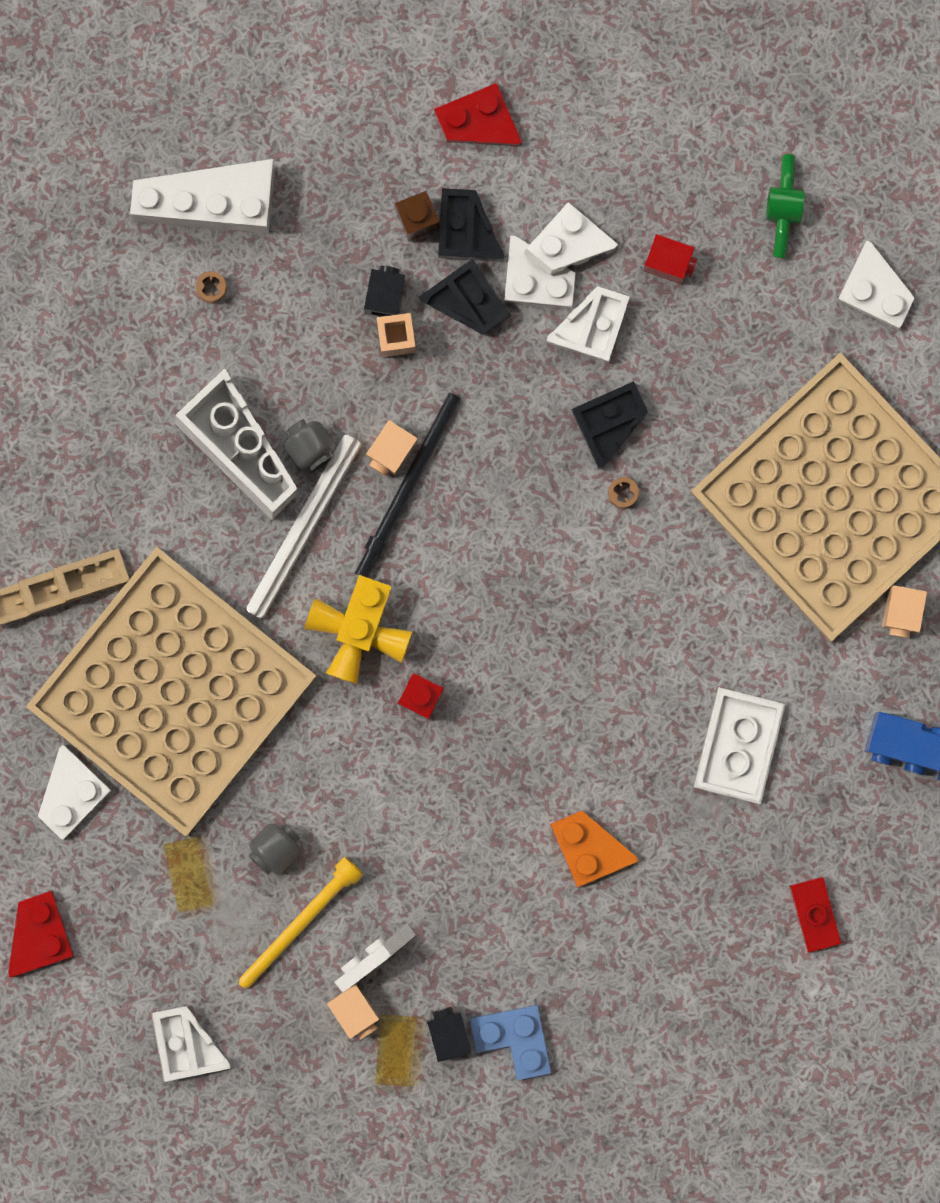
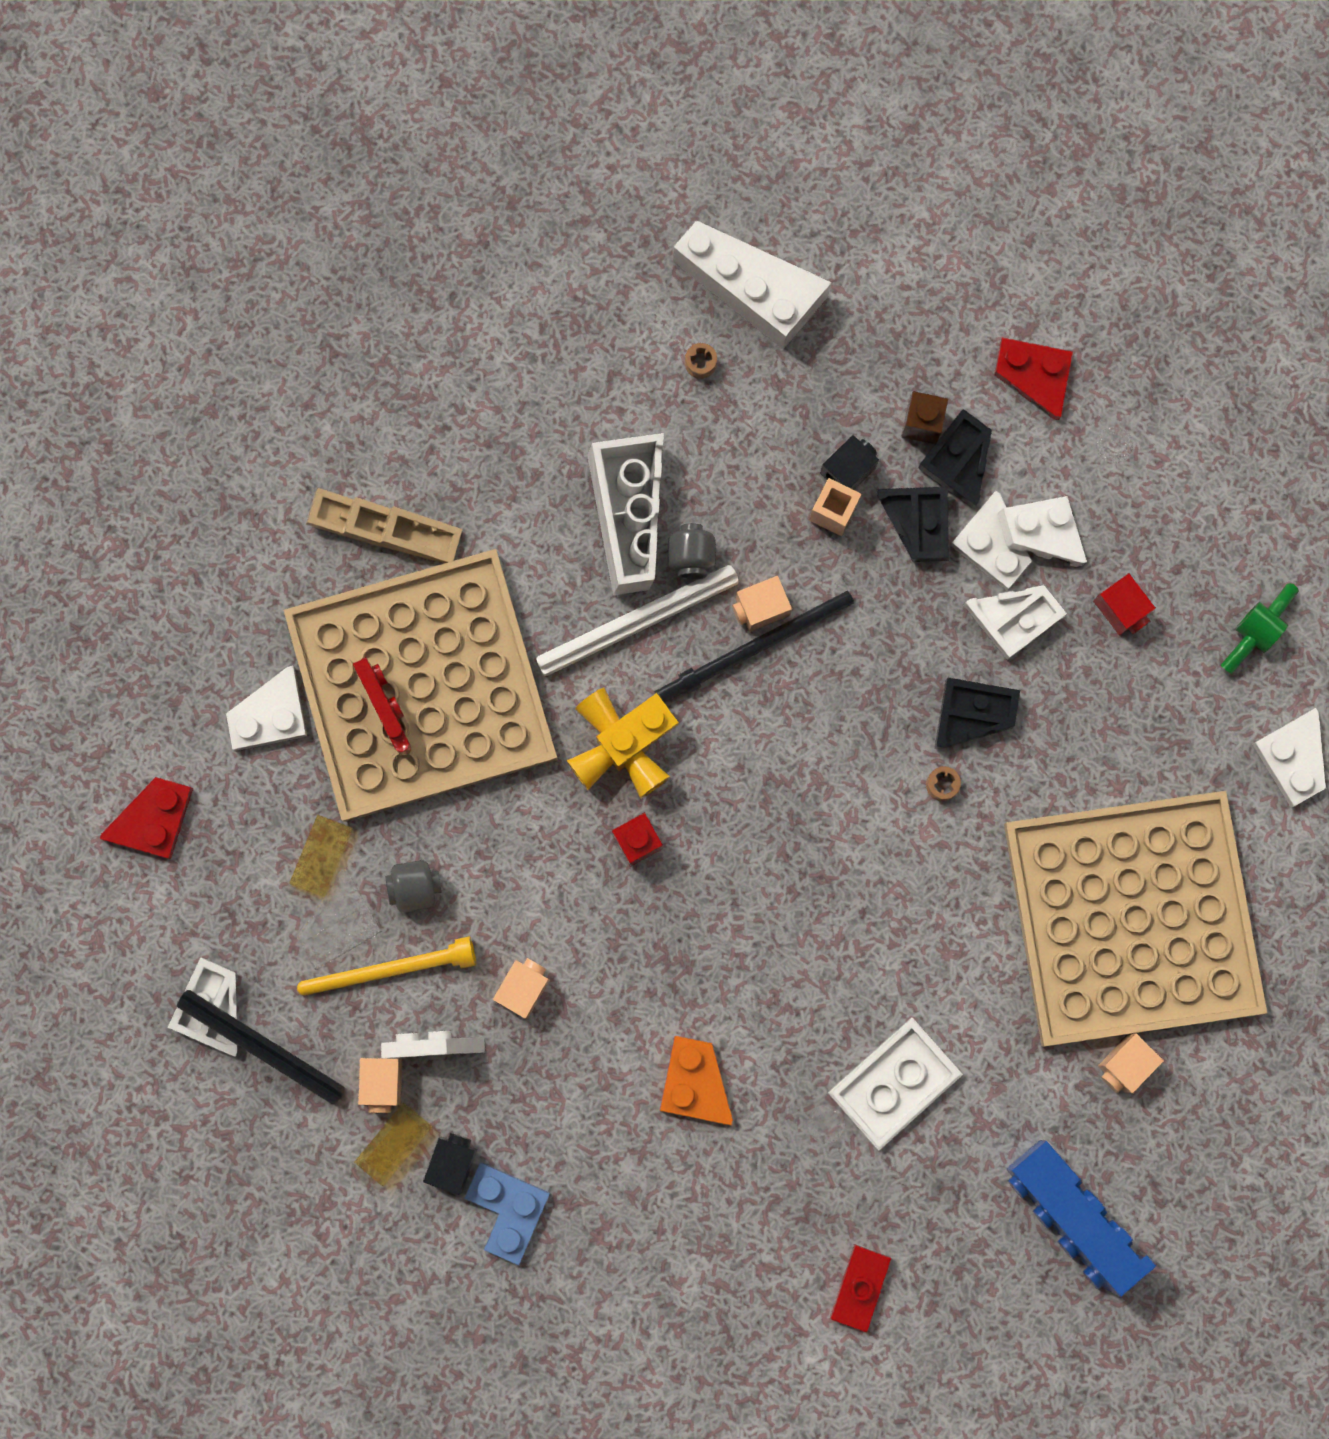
camera: 35 degrees right, 5 degrees down
none -> black axle [177,990,345,1105]
none -> red hinge [353,657,411,755]
none -> light nougat brick [492,958,550,1019]

